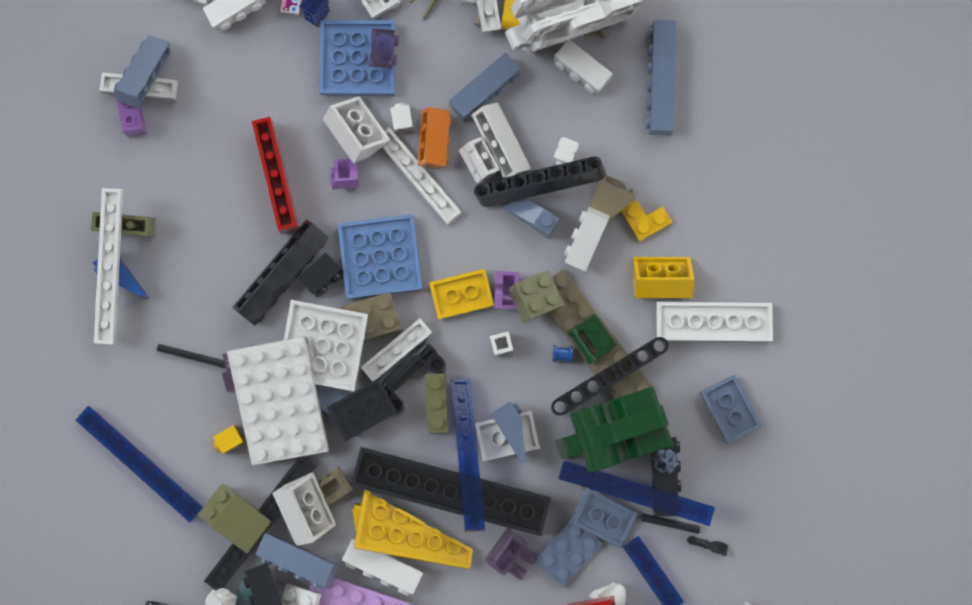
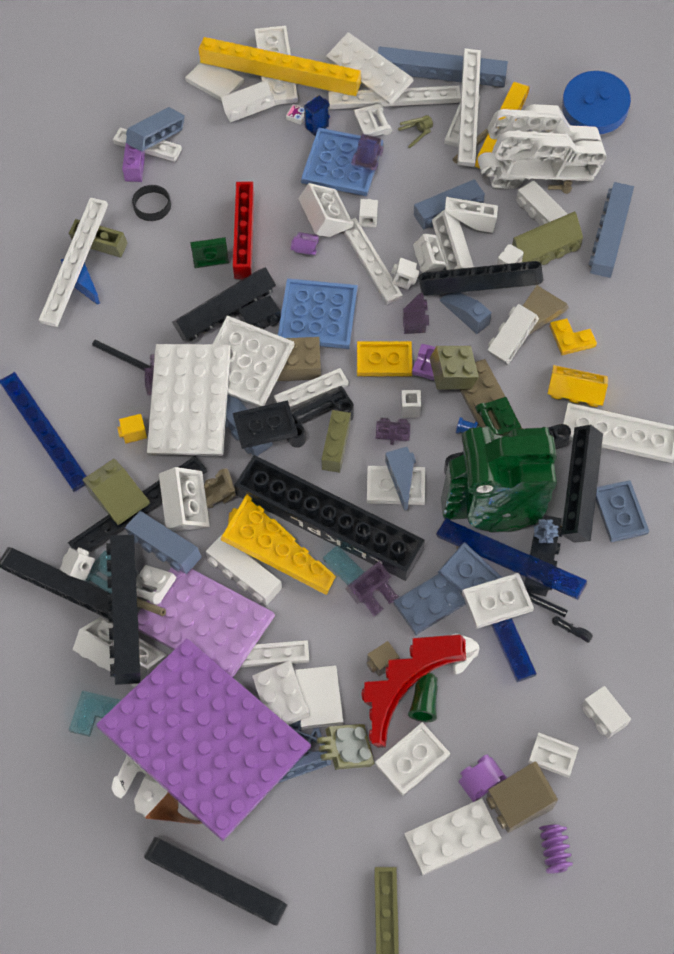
camera: 15 degrees right, 20 degrees down
orange brick [417,107,451,169] -> none
clear blue plate [450,378,485,532] -> none
none -> black tyre [132,185,171,221]
none -> dark green plate [190,237,229,268]
none -> clear light blue plate [323,545,364,587]
none -> clear purple hips [375,417,411,445]
none -> white brick [391,258,419,289]
none -> clear purple slope [402,293,429,334]
none -> white slope [445,197,498,233]
none -> white plate [462,573,534,629]
none -> olive slope [512,211,583,265]
none -> black brick [561,424,603,543]

